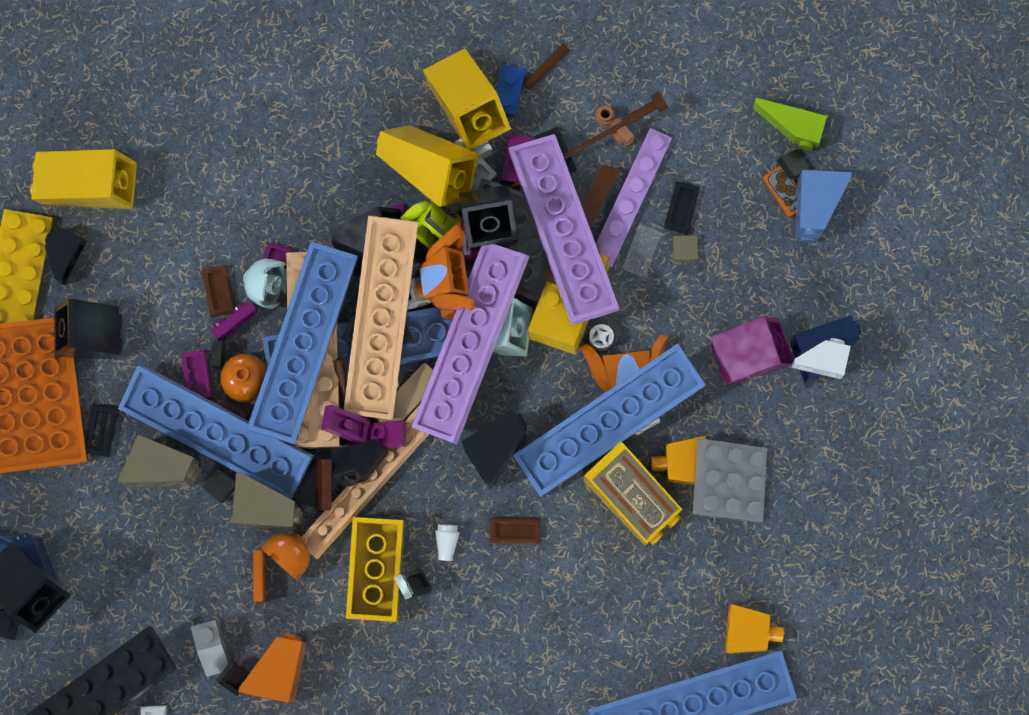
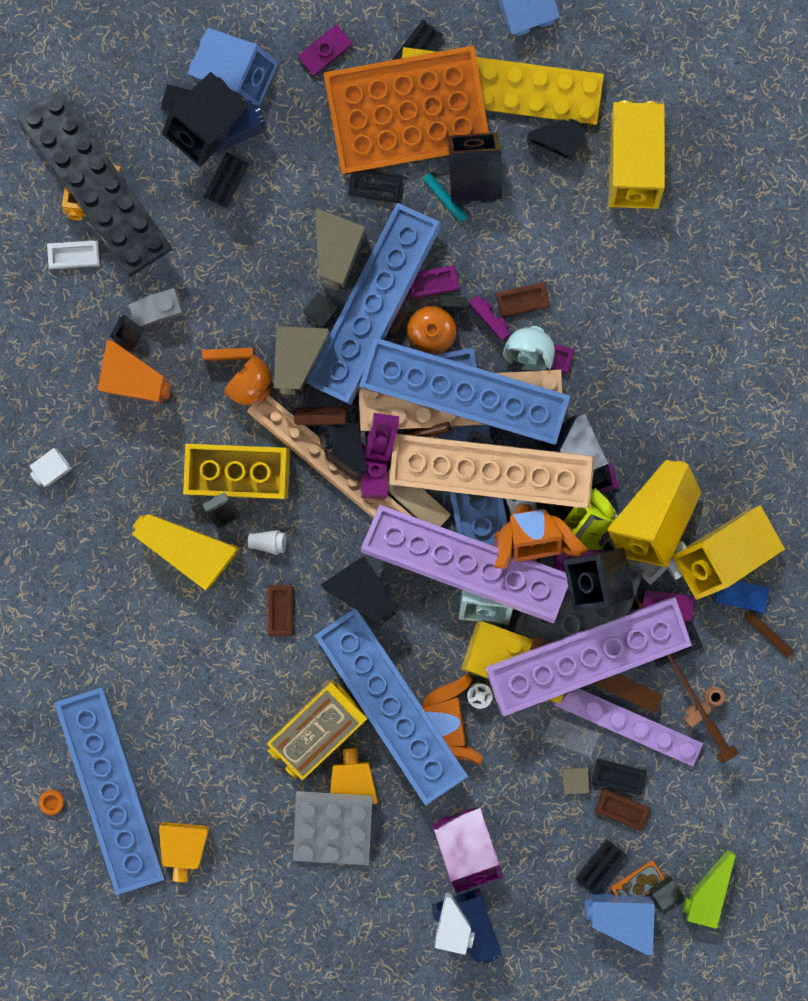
camera: 90 degrees right, 10 degrees up
none -> yellow slope [132,514,240,590]
none -> black tile [204,152,250,209]
none -> teal piece [422,172,468,224]
none -> black tile [575,839,626,895]
none -> copper tile [594,788,651,831]

